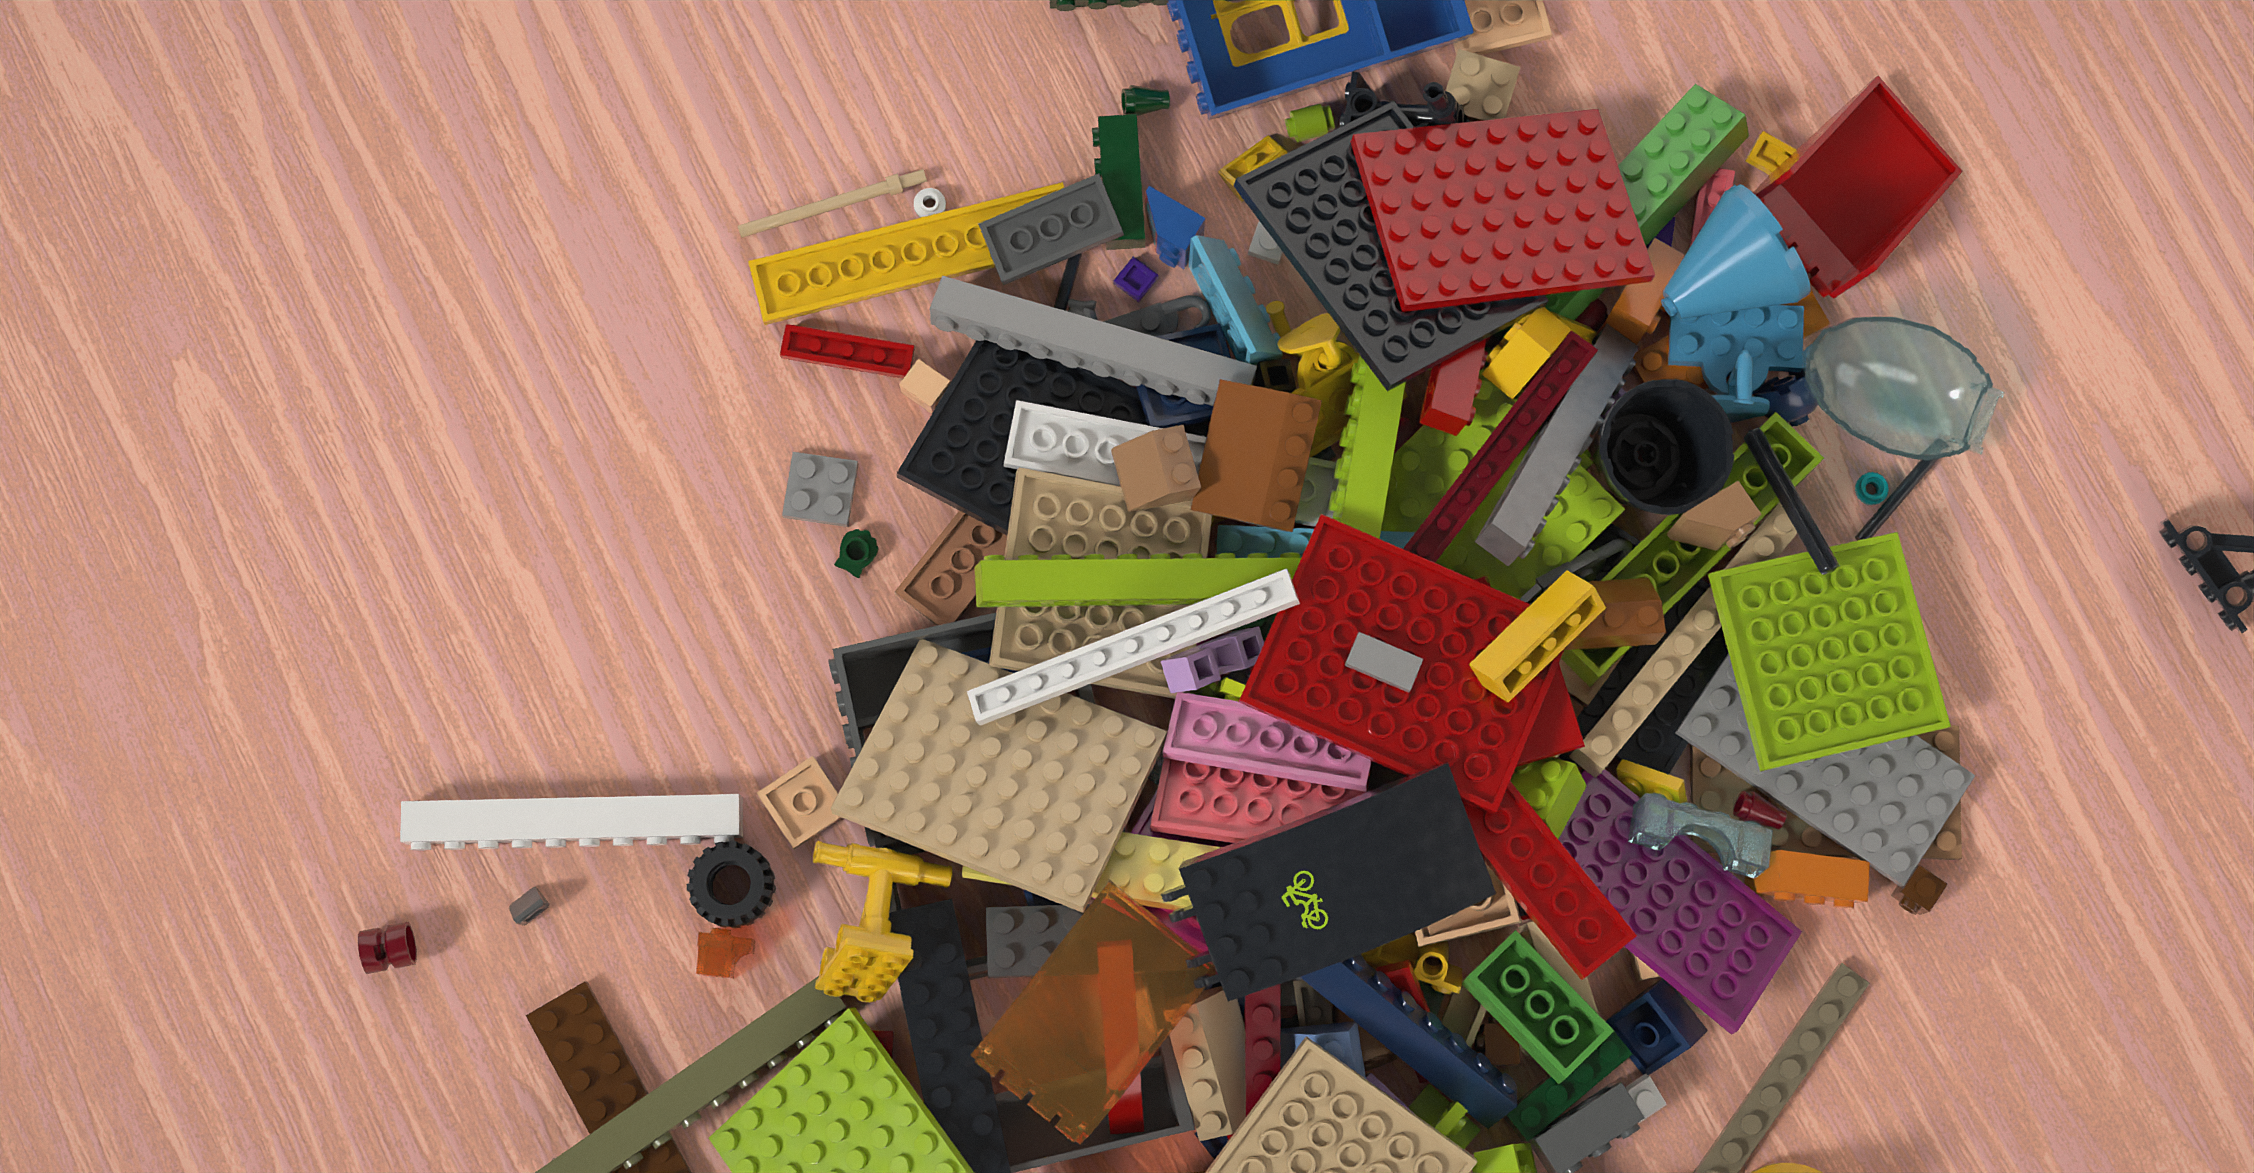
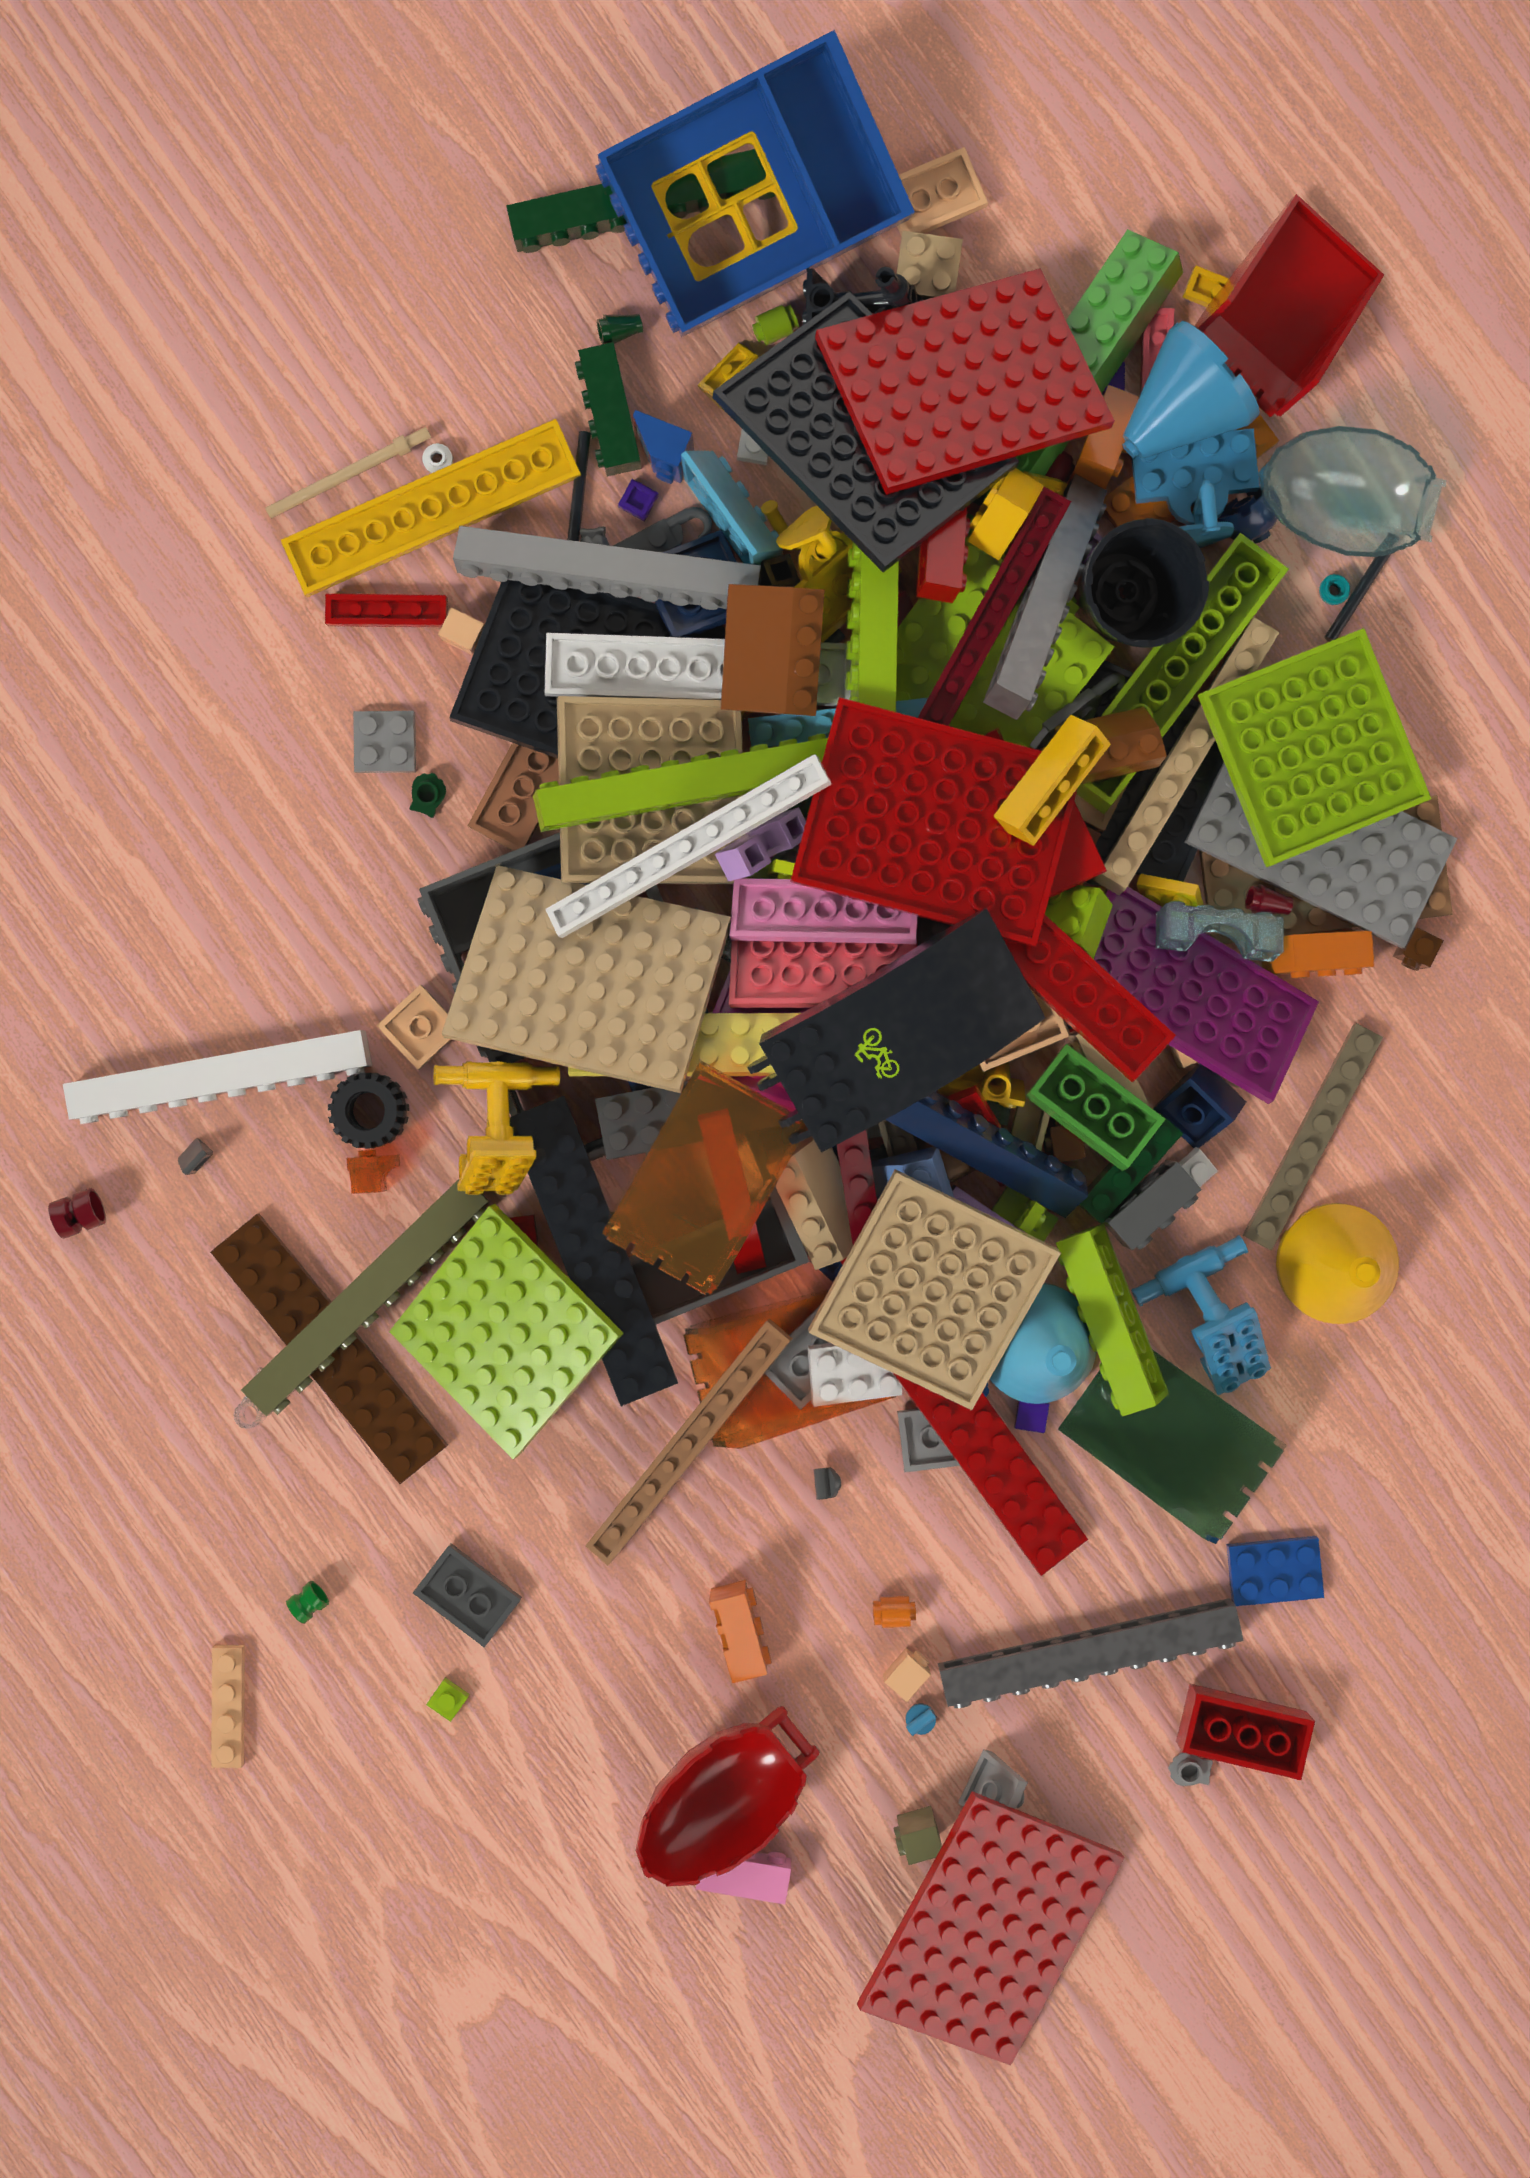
camera: 10 degrees left, 10 degrees up
dark grey plate [978,173,1124,285] -> none
medium nougat slope [1111,425,1201,512] -> none
light grey tile [1345,632,1423,693] -> none
medium nougat slope [1667,481,1761,551] -> none
black axle [1744,428,1839,575] -> none

